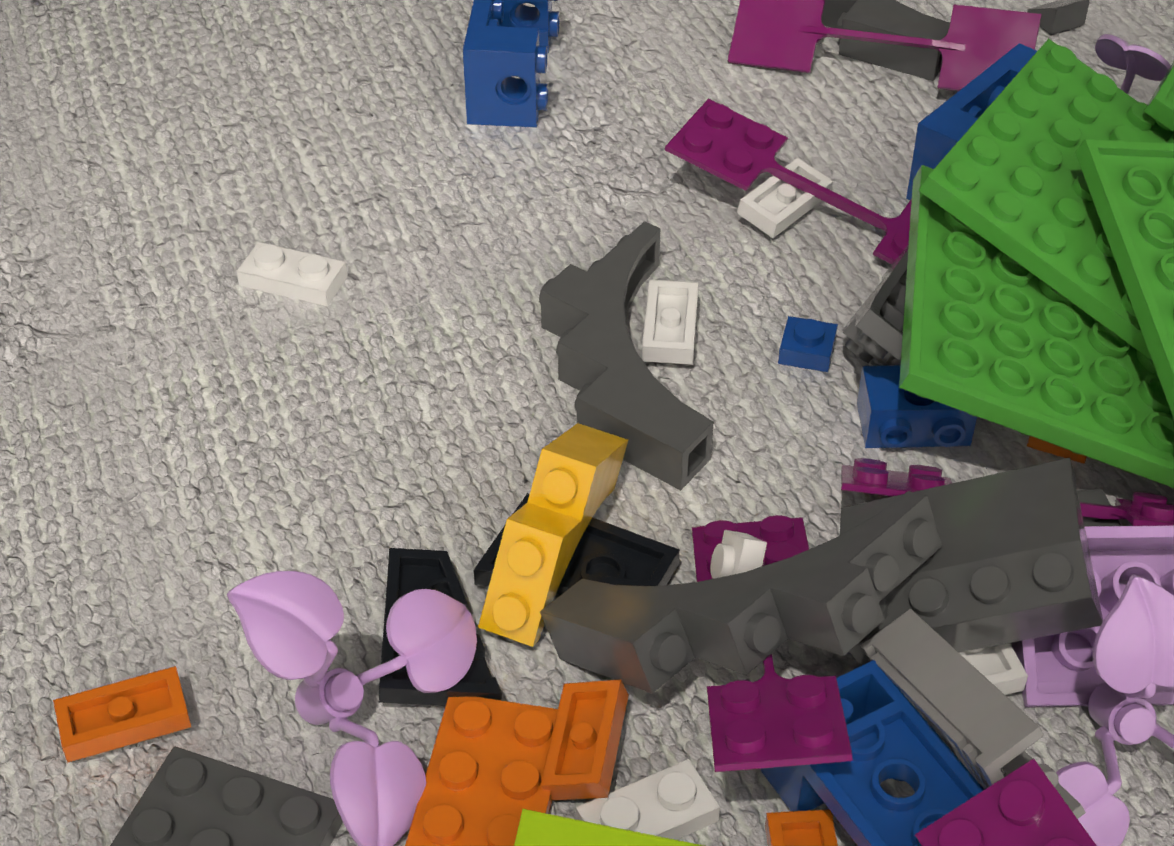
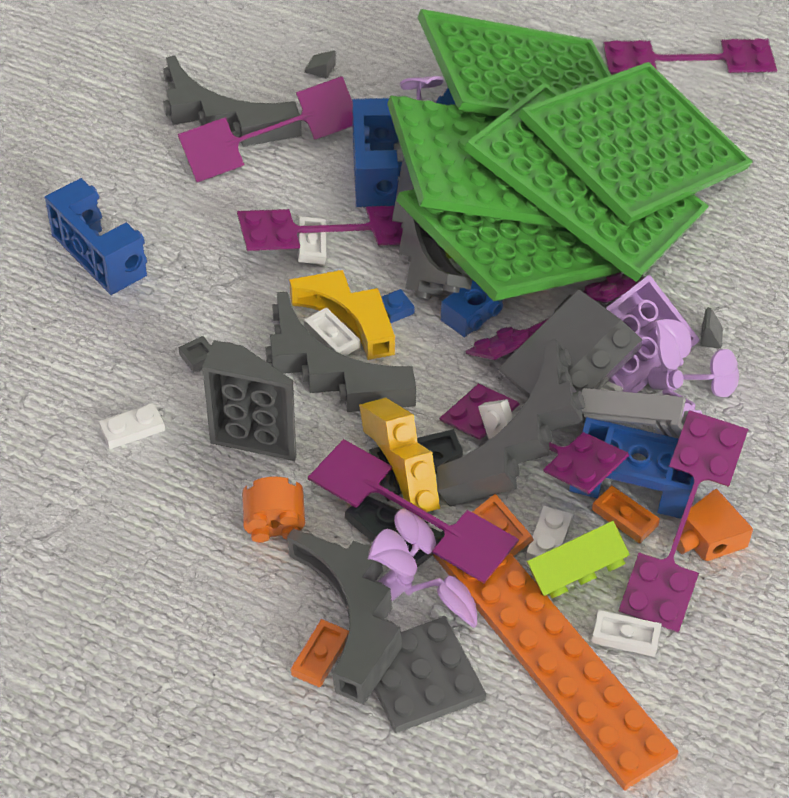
camera: 45 degrees left, 5 degrees up
none -> dark grey plate [178,336,211,373]
none -> dark grey slope [202,340,297,461]
none -> orange brick [242,477,305,542]
none -> dark grey arch [287,528,402,705]
none -> yellow arch [289,270,395,360]
none -> magenta hinge [308,439,519,583]

